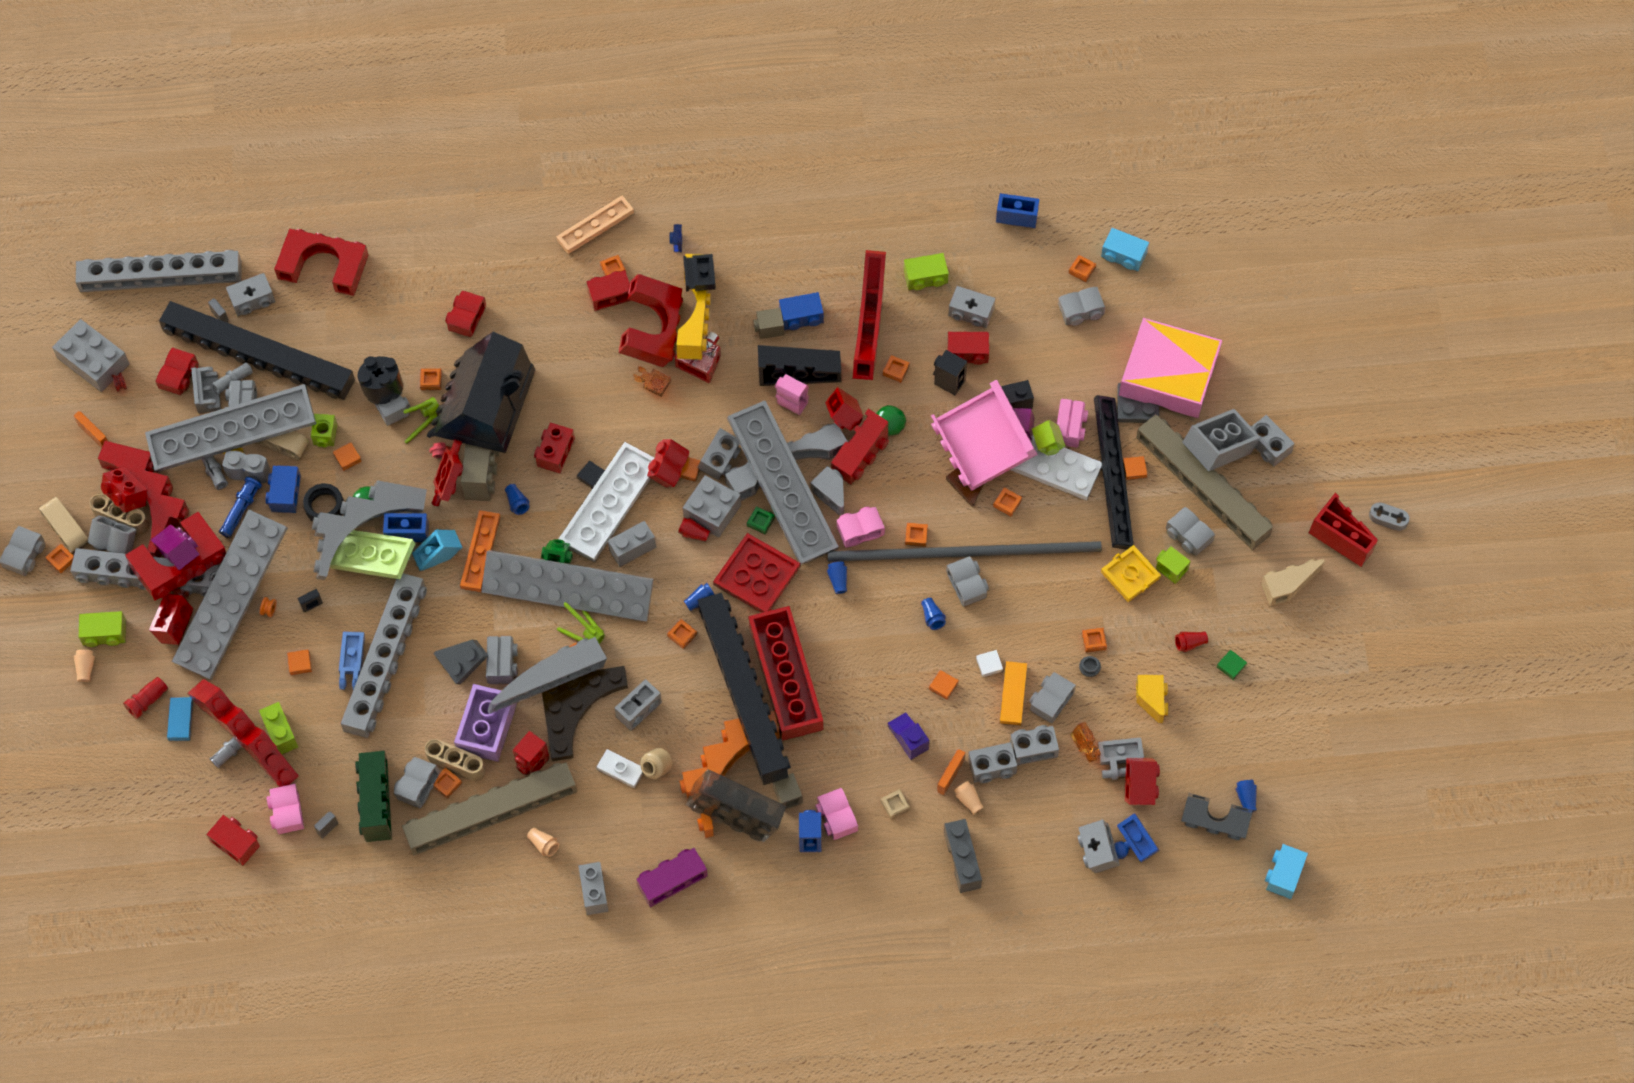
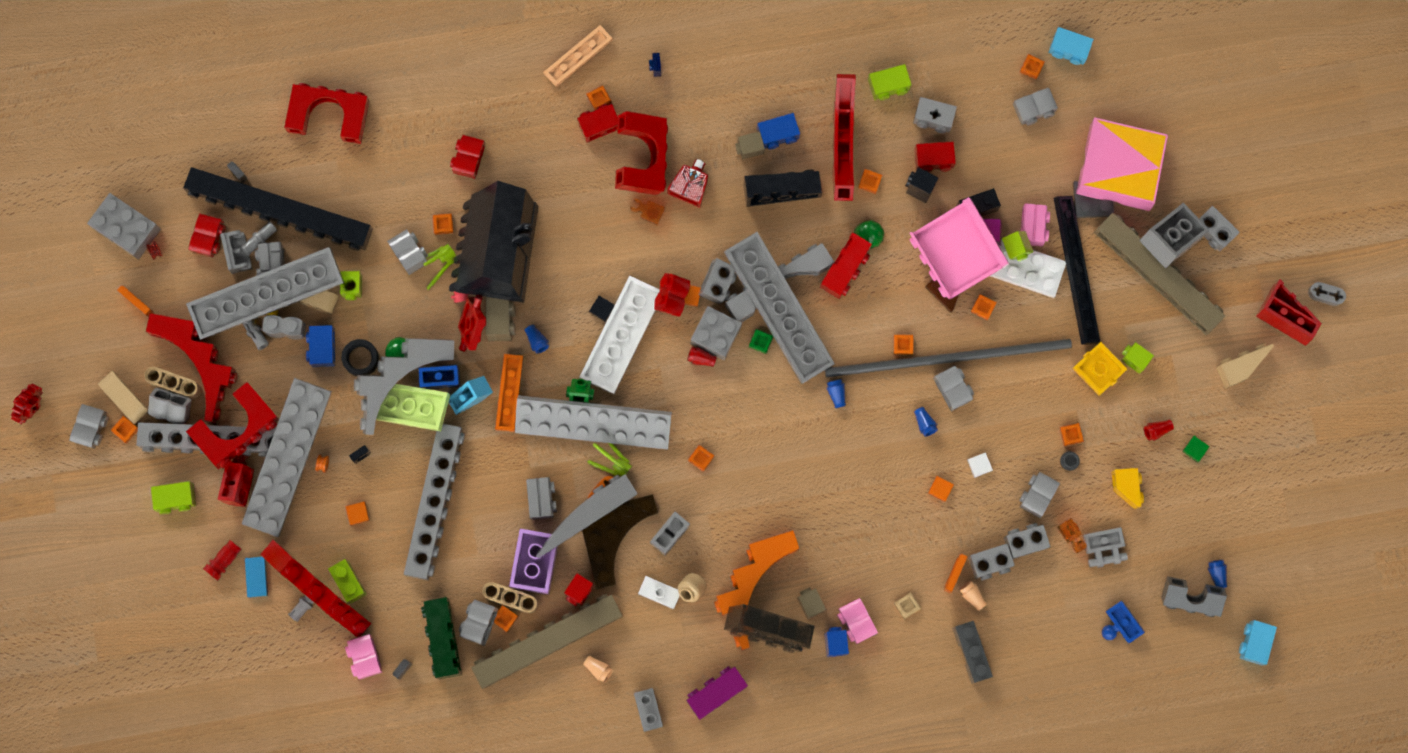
camera: 10 degrees left, 15 degrees up
light nougat cone [73,650,95,682] -> none
light grey brick [76,250,242,292] -> none
red brick [101,467,147,513] -> none
magenta brick [151,524,199,570] -> none
red brick [206,815,260,866] -> none
blue pin [219,477,262,538] -> none
light grey brick [226,273,275,317] -> none
orange tile [333,442,362,471] -> none
medium blue hinge [339,632,365,690] -> none
black brick [357,356,404,404] -> none
dark grey wing [433,640,488,684] -> none
red brick [534,422,575,474] -> none
light grey brick [608,521,656,567] -> none
yellow arch [677,254,711,360] -> none
black plate [683,254,716,292] -> none
blue cone [684,583,715,611] -> none
black brick [697,592,791,786] -> none
red plate [713,533,801,613] -> none
red brick [748,606,824,741] -> none
bright pink brick [775,374,809,415] -> none
light grey slope [810,466,844,516] -> none
red brick [825,387,864,431] -> none
bright pink brick [836,507,885,548] -> none
dark purple arch [888,712,930,760] -> none
blue brick [996,193,1040,228] -> none
light orange tile [1000,661,1027,726] -> none
light grey brick [1078,820,1120,873] -> none
orange tile [1123,456,1147,480] -> none
red brick [1125,758,1160,805] -> none
light grey brick [1166,507,1215,556] -> none

